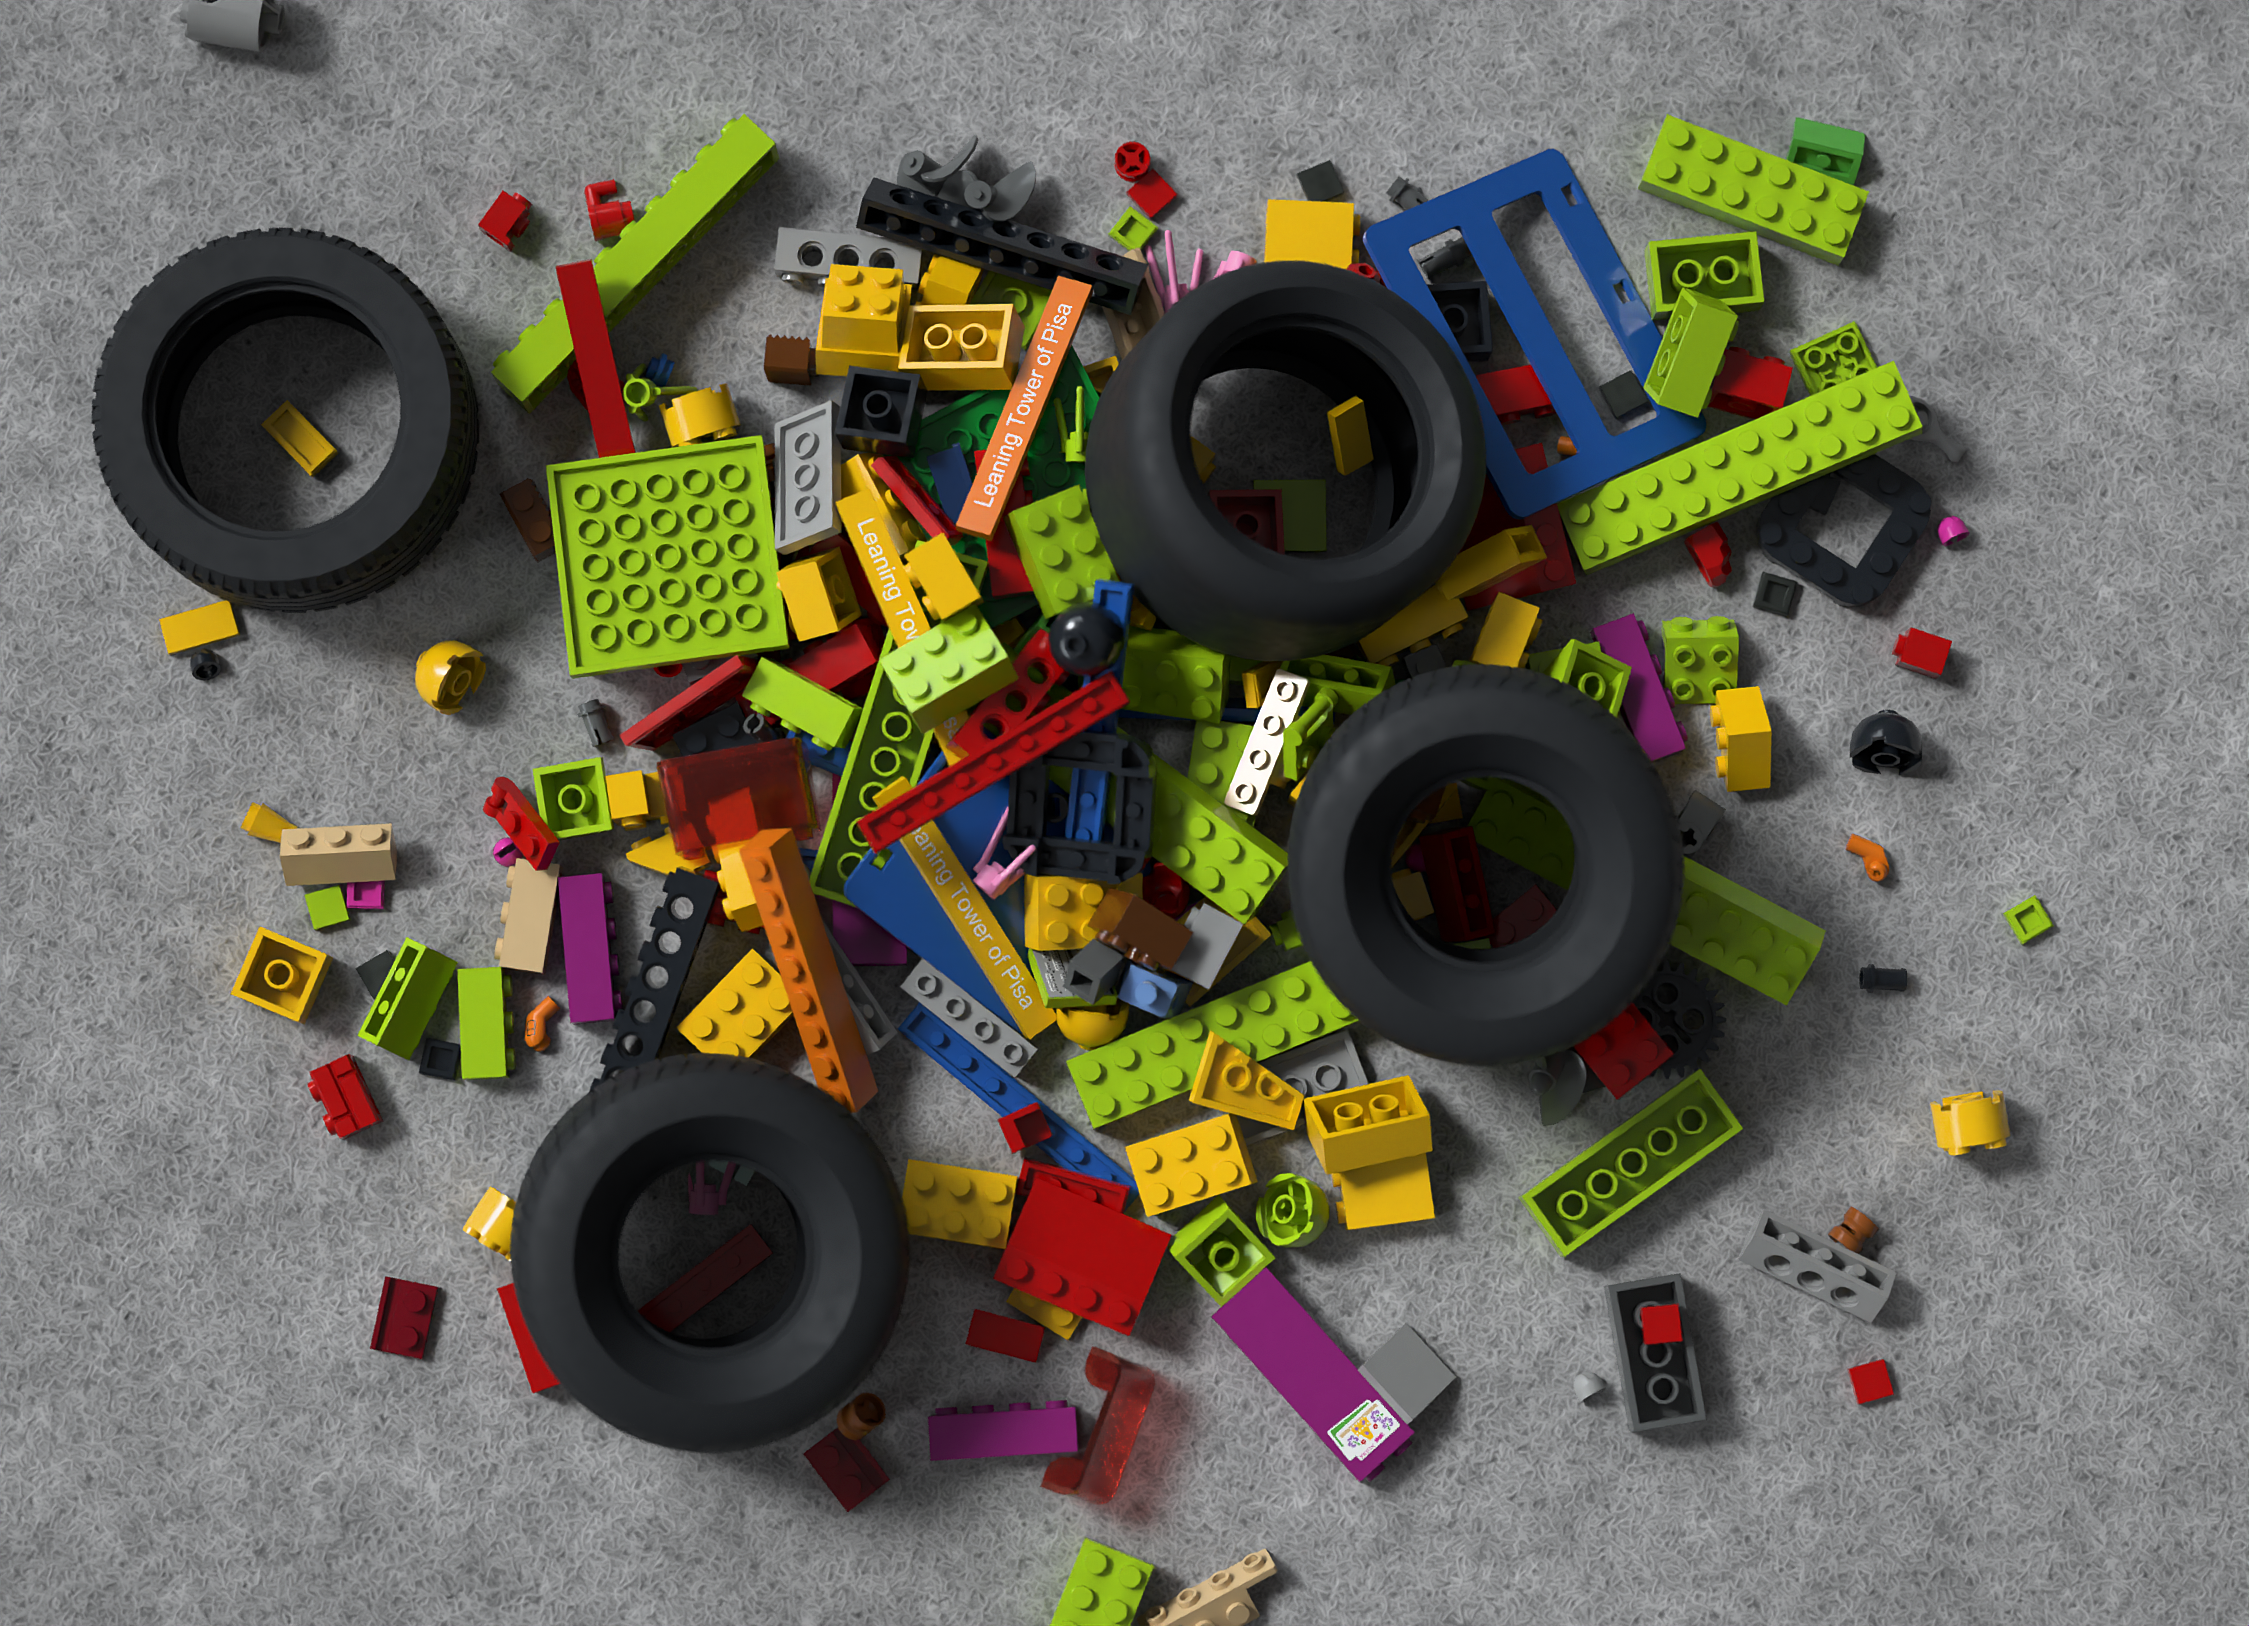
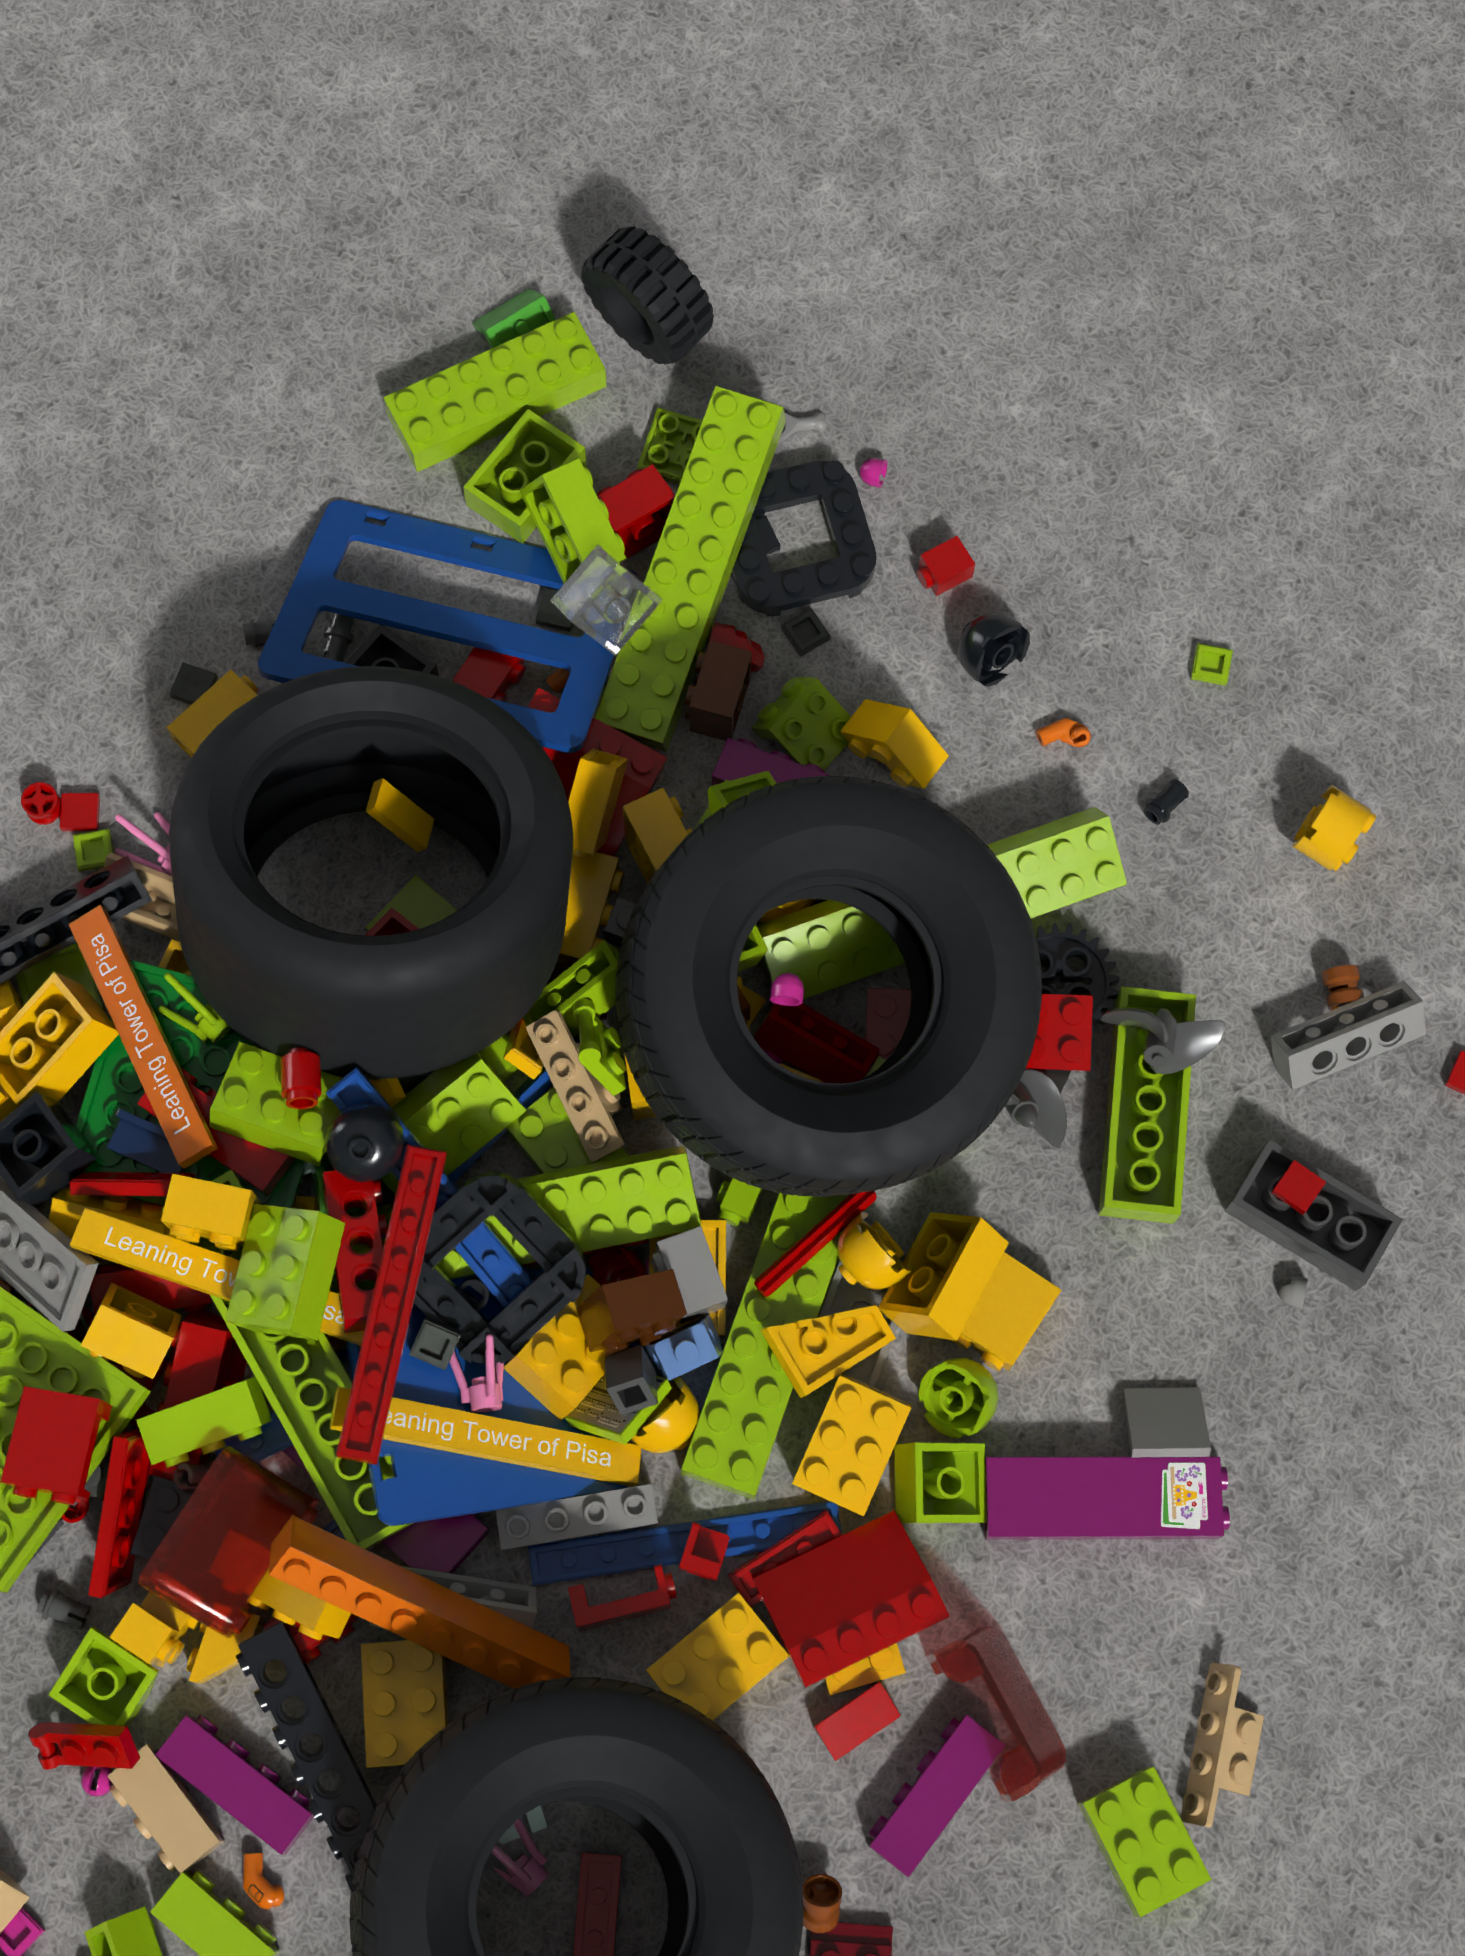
camera: 45 degrees left, 10 degrees down
none -> red panel [0,1386,112,1505]
none -> red brick [281,1047,322,1109]
none -> pearl dark grey tile [409,1316,462,1370]
none -> clear brick [550,544,663,656]
none -> red panel [567,1564,677,1632]
none -> black tyre [581,226,714,365]
none -> reddish brown brick [685,640,752,741]
none -> red axle [754,1191,877,1297]
none -> dark pink hinge [770,973,804,1006]
none -> yellow cylinder [837,1212,912,1290]
none -> dark grey piece [1101,1007,1225,1074]

